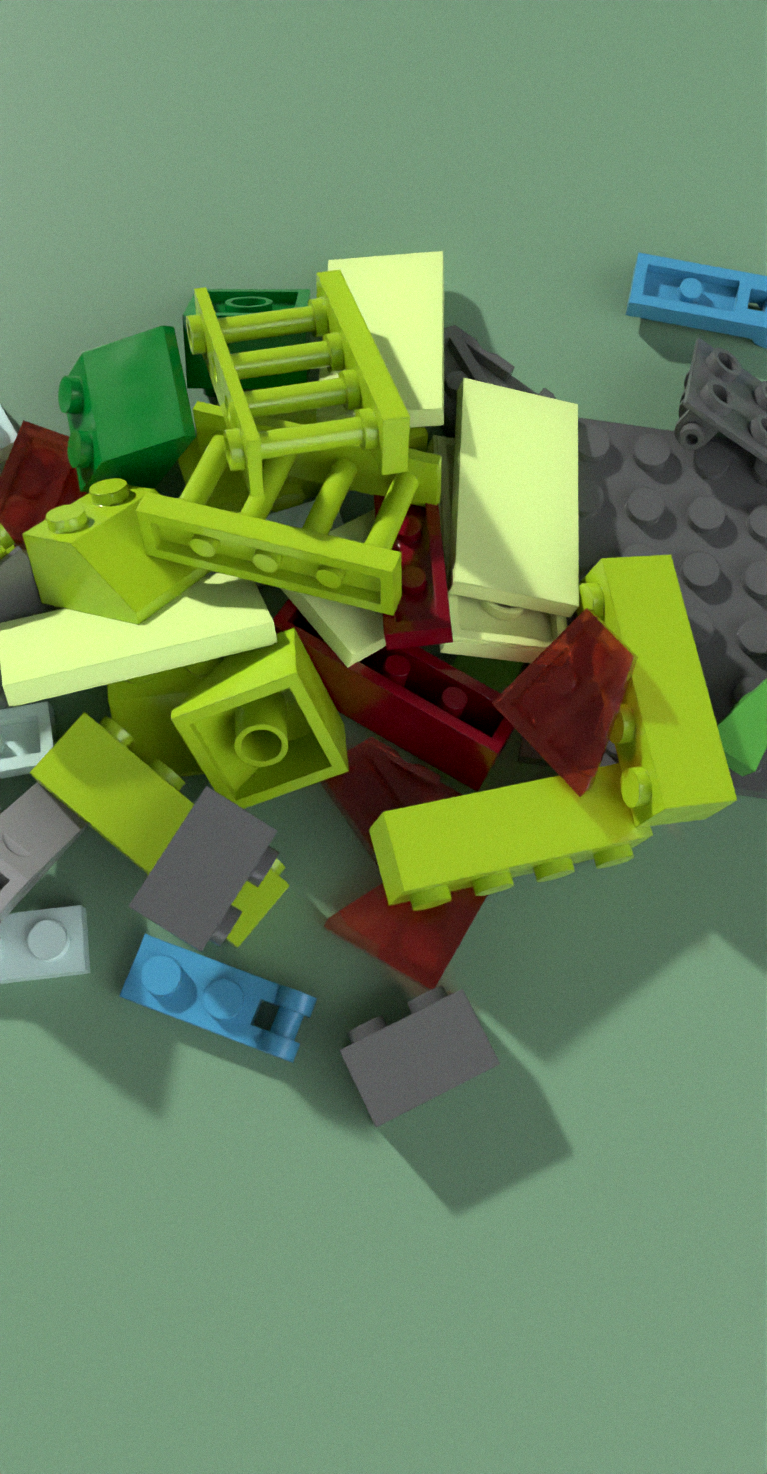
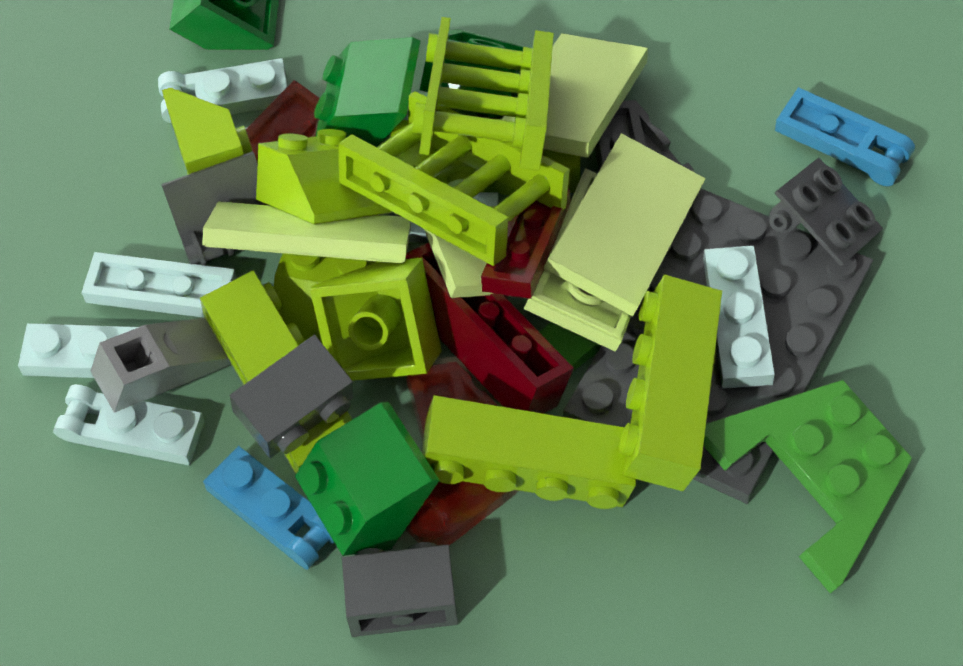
camera: 25 degrees right, 15 degrees down
clear red wing [492,608,638,797] -> none
none -> green slope [295,402,439,556]
none -> light aqua plate [703,246,775,389]

